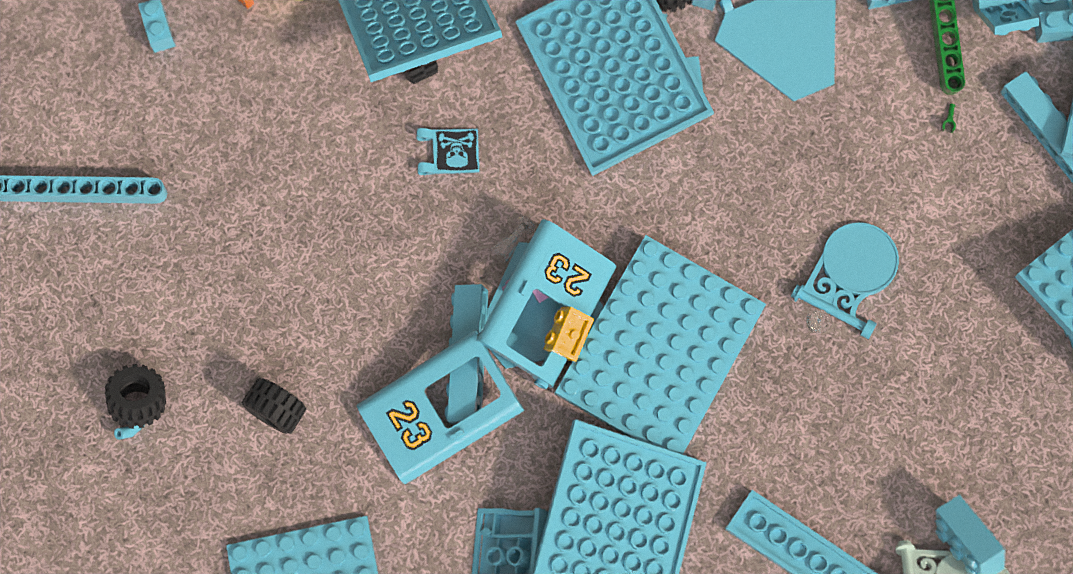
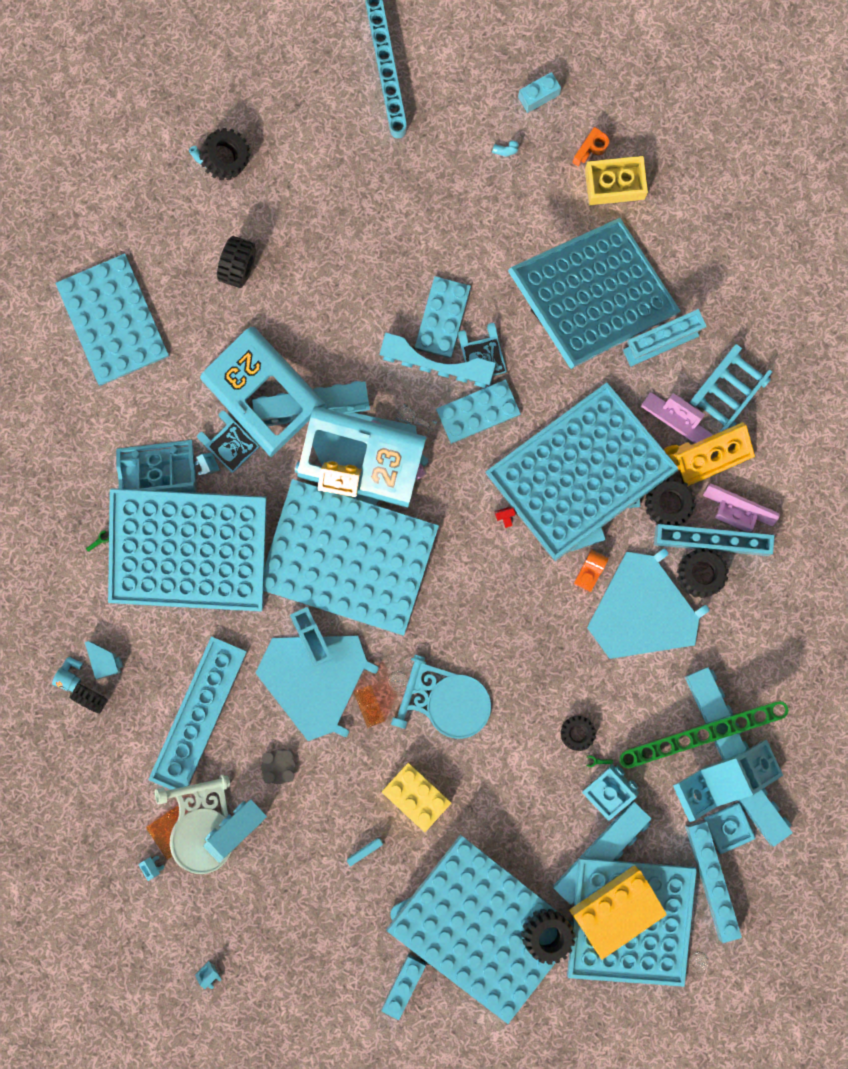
camera: 75 degrees right, 10 degrees up
none -> medium azure tile [194,453,220,475]
none -> flag [197,411,259,473]
none -> medium azure flag [256,636,379,741]
none -> dark grey piece [261,750,296,784]
none -> medium azure slope [290,607,332,667]
none -> medium azure tile [347,837,383,867]
none -> clear orange hinge [354,685,385,728]
none -> medium azure arch [379,333,496,388]
none -> light yellow brick [382,762,451,832]
none -> medium azure plate [415,276,471,358]
none -> medium azure plate [436,380,521,444]
none -> medium azure arm [492,141,519,157]
none -> tile [494,506,515,528]
none -> black tyre [560,716,596,751]
none -> orange plate [573,549,609,592]
none -> medium azure plate [582,764,639,821]

